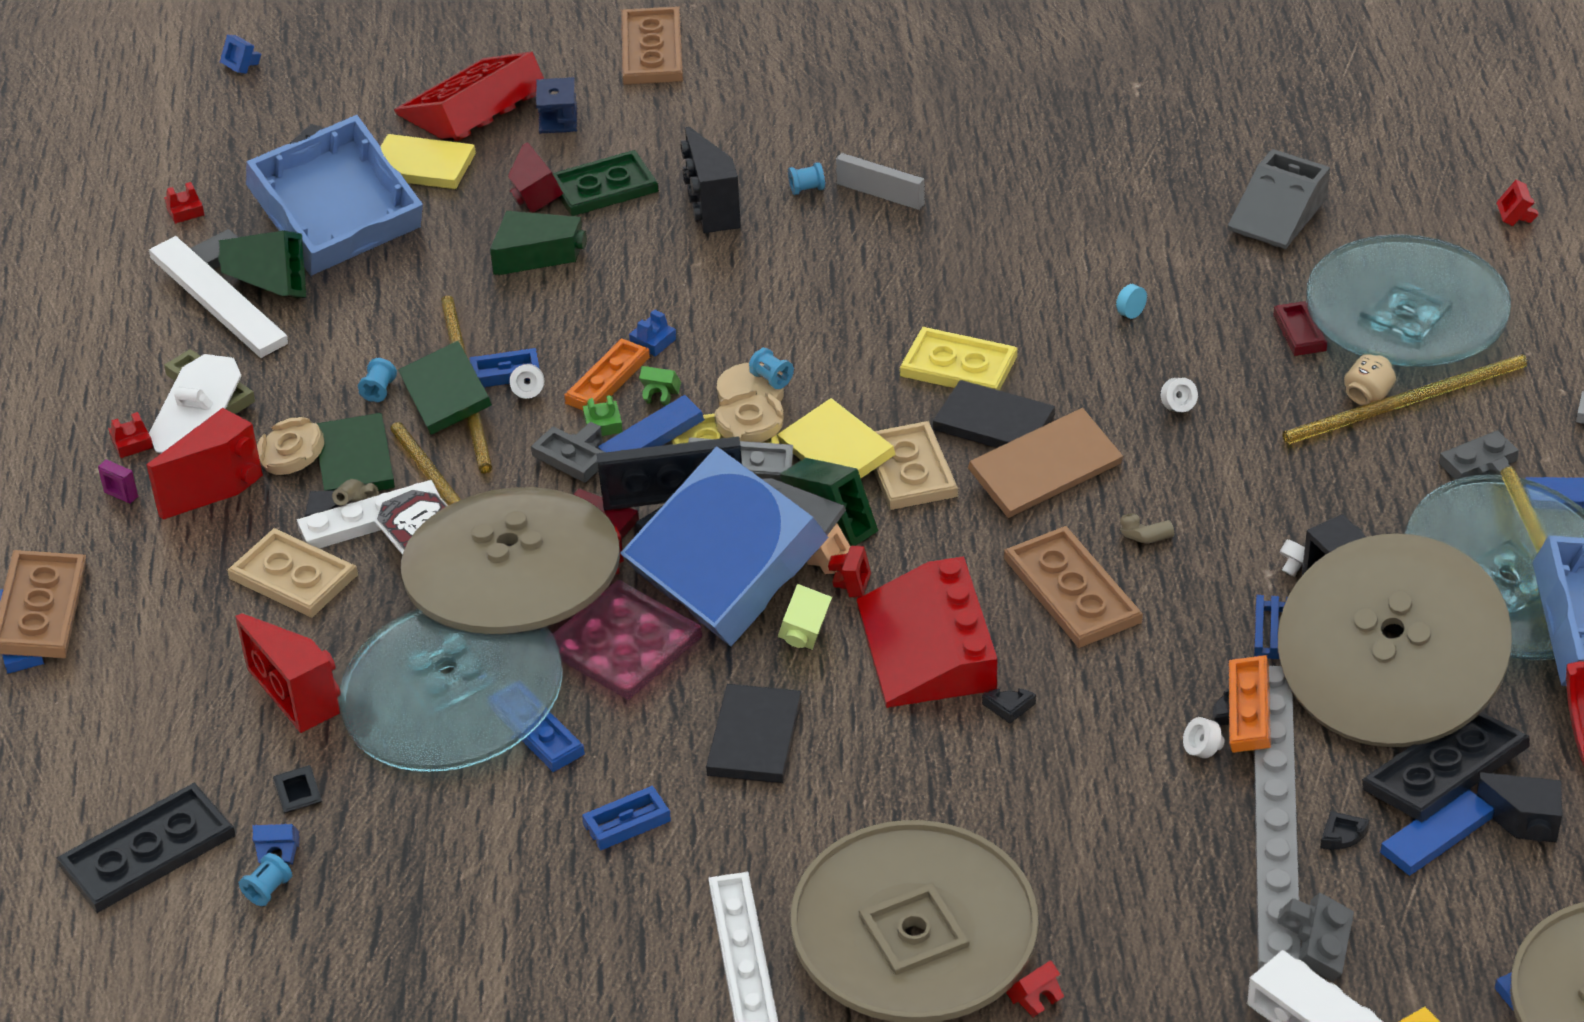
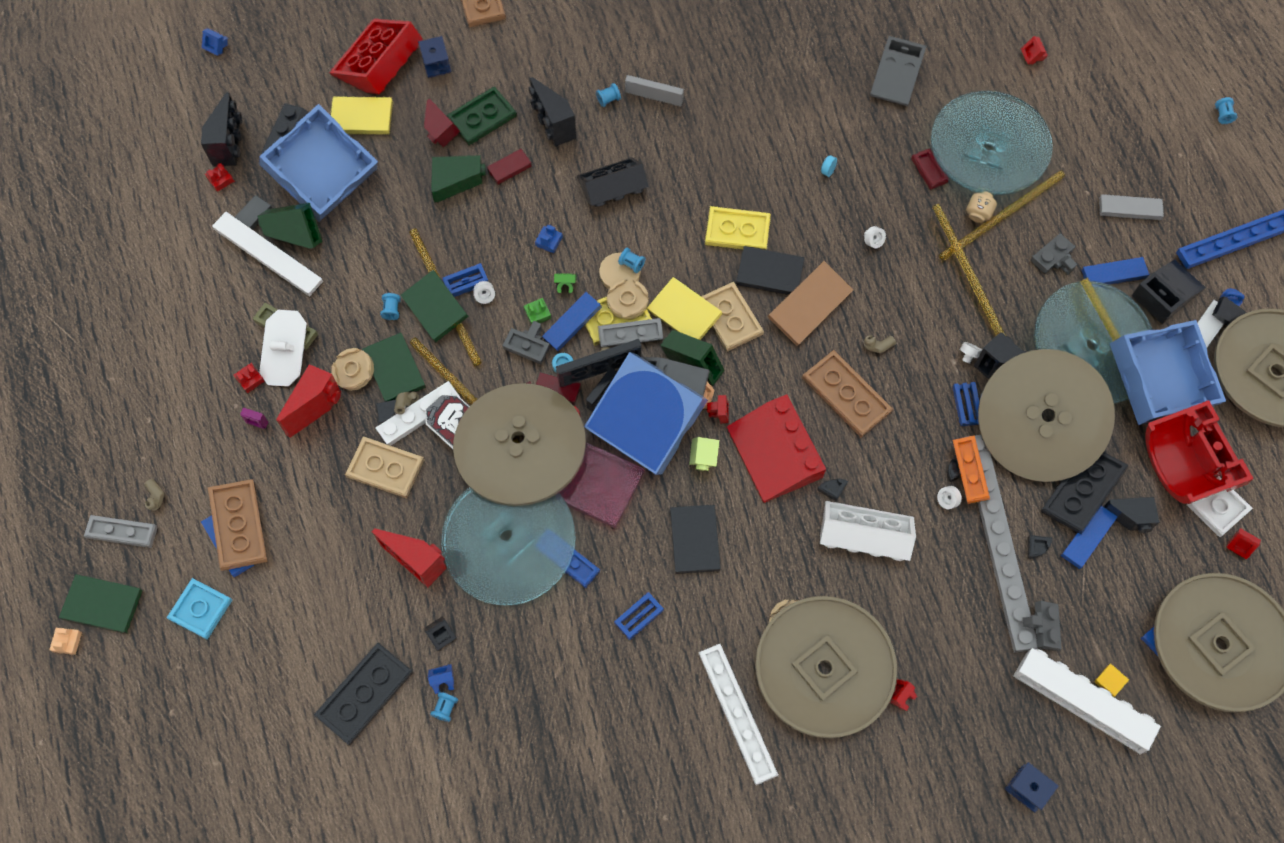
camera: 15 degrees left, 25 degrees up
orange tile [564,338,650,410] -> none
none -> black slope [201,92,242,167]
none -> dark red tile [487,149,532,185]
none -> black slope [576,157,649,207]
none -> white slope [820,501,916,561]
none -> clear yellow piece [932,204,1006,336]

